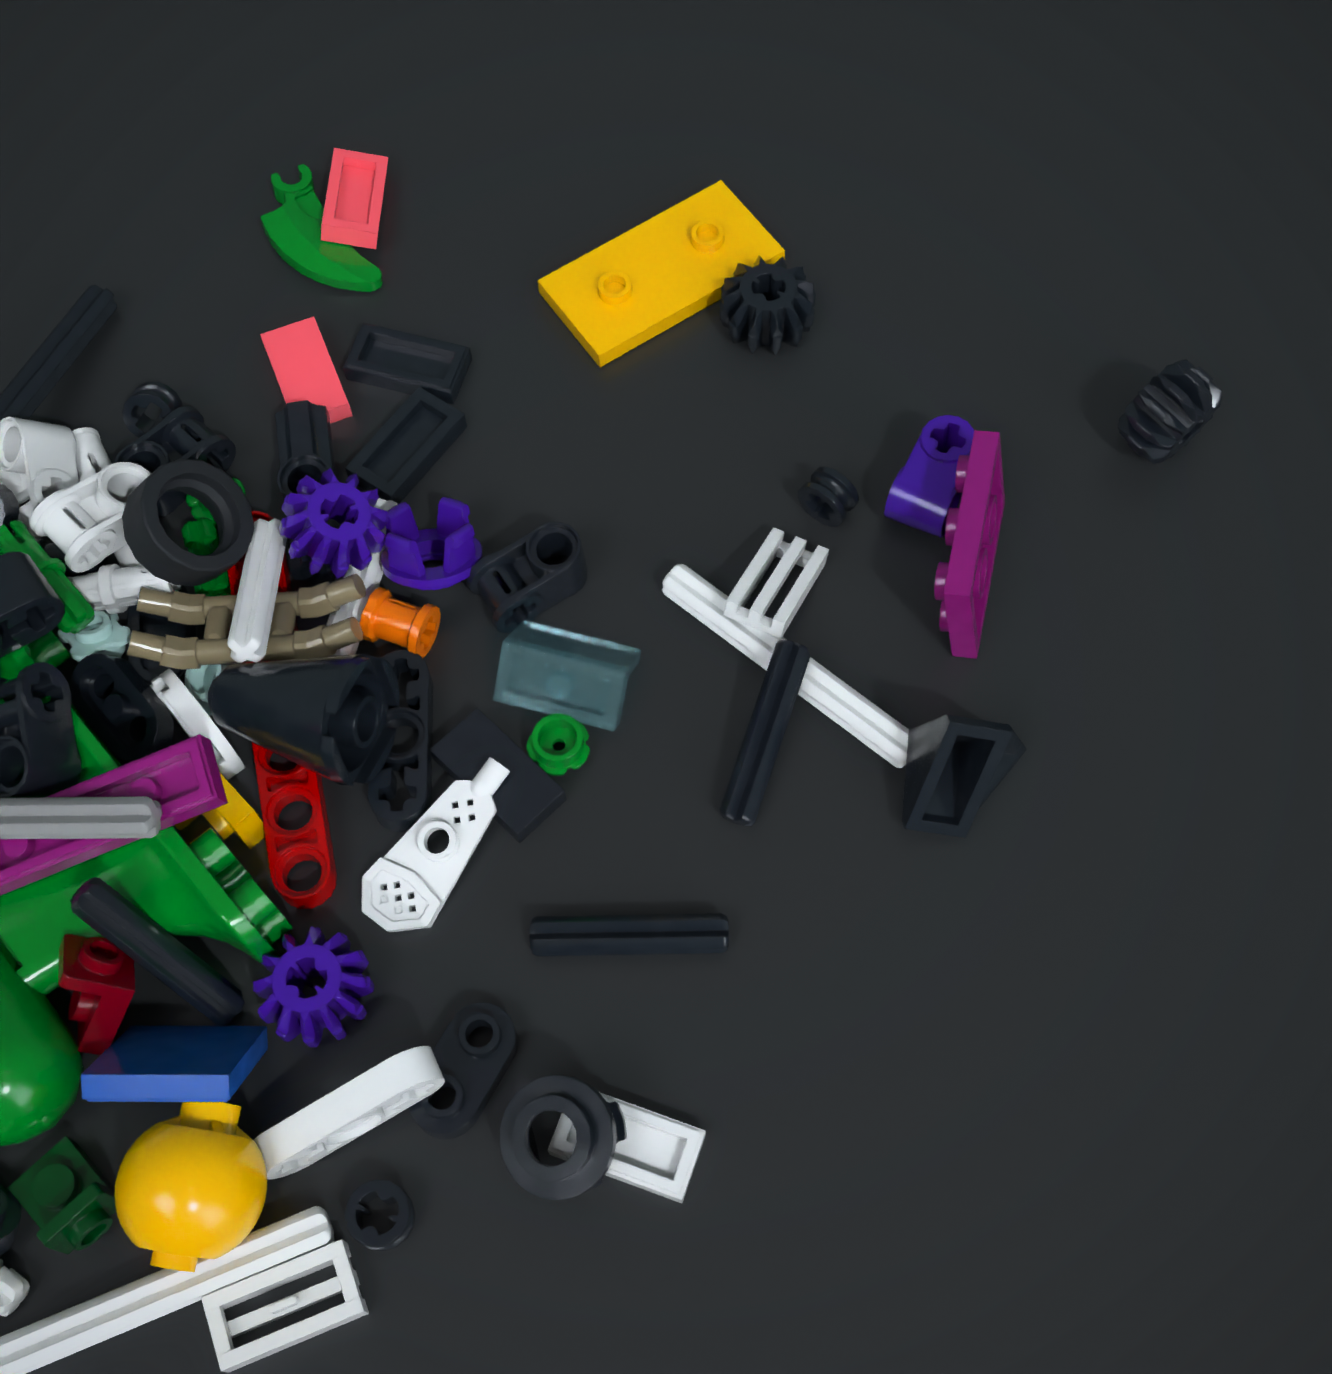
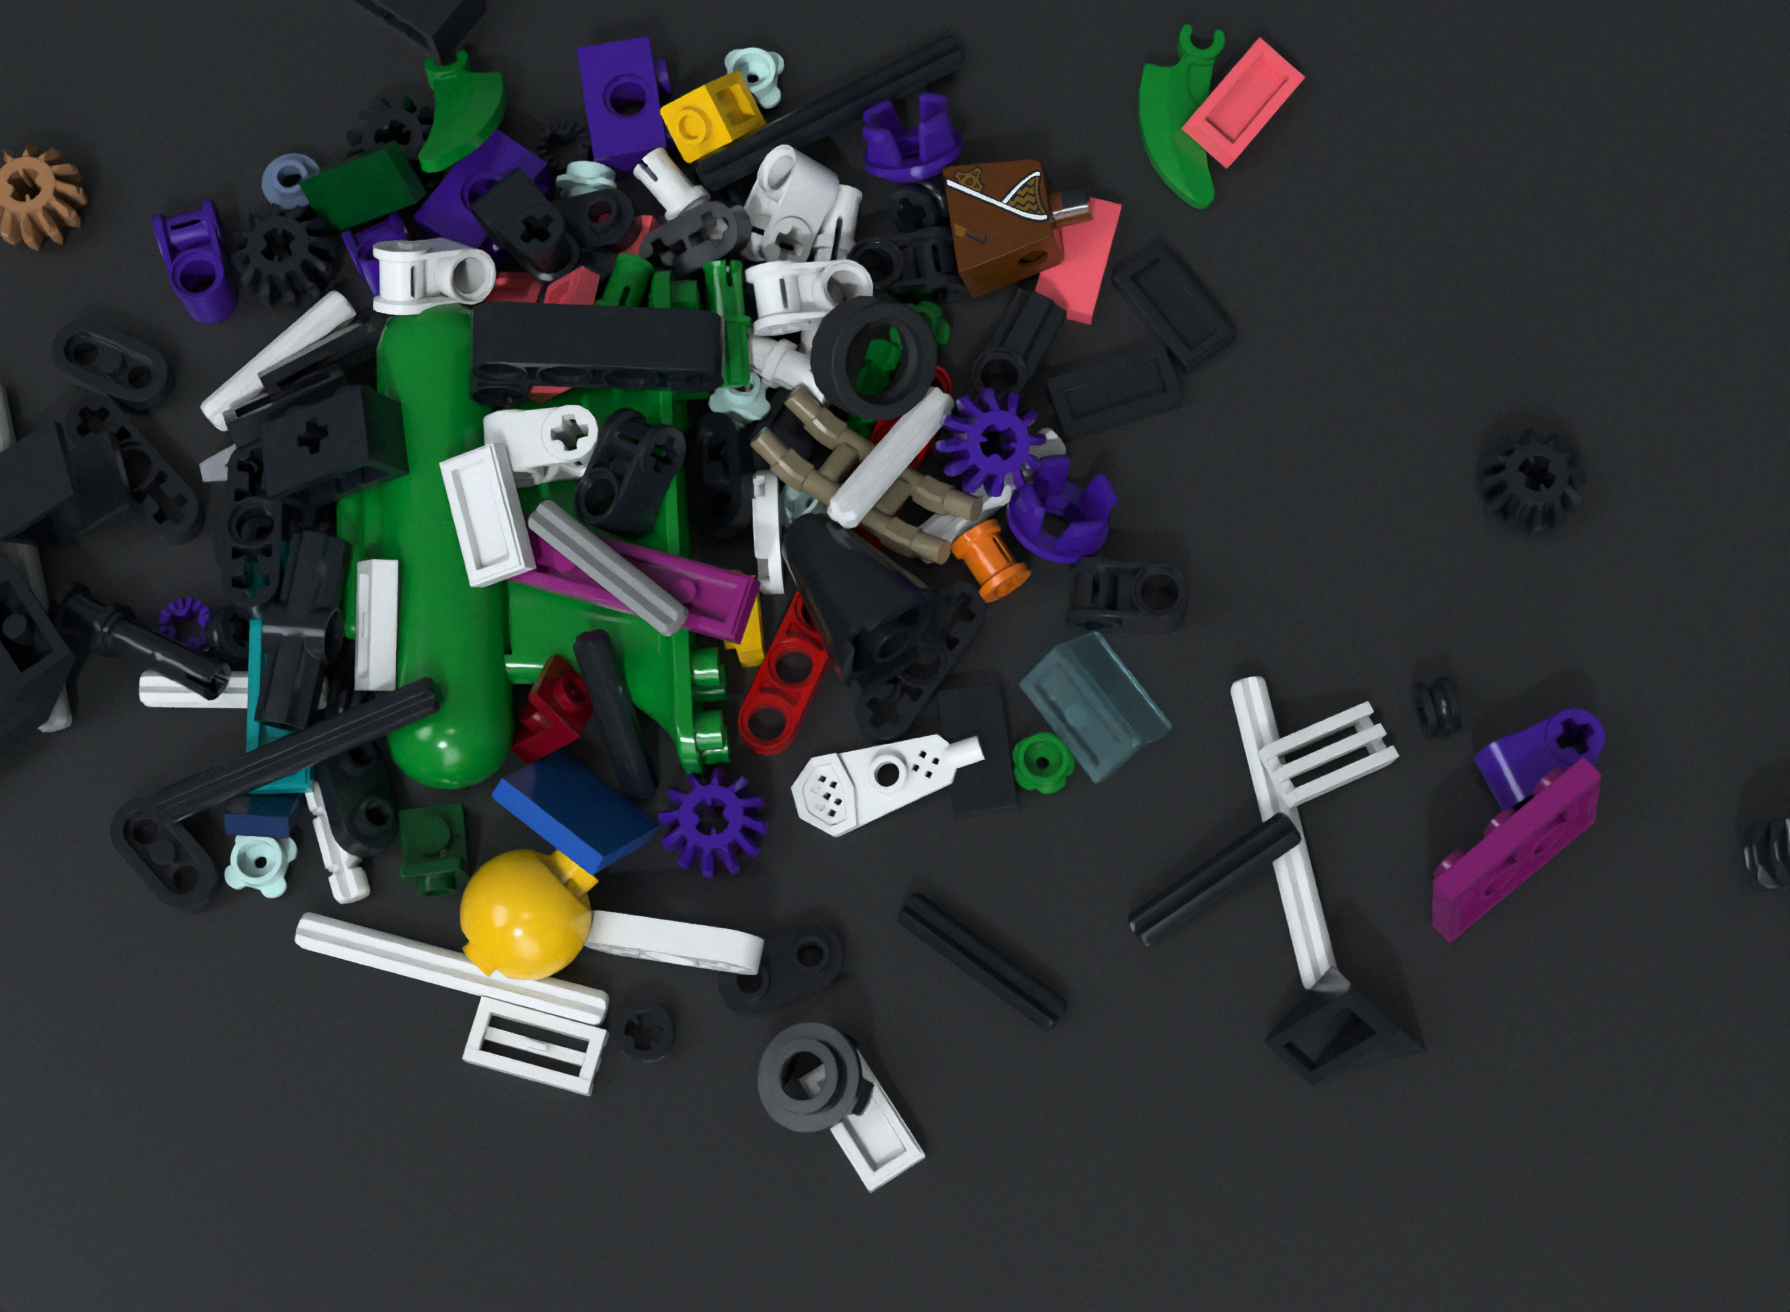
camera: 40 degrees right, 10 degrees up
yellow plate [537,180,785,367] -> none
none -> dark purple piece [862,92,964,183]
none -> reddish brown torso [942,159,1093,298]

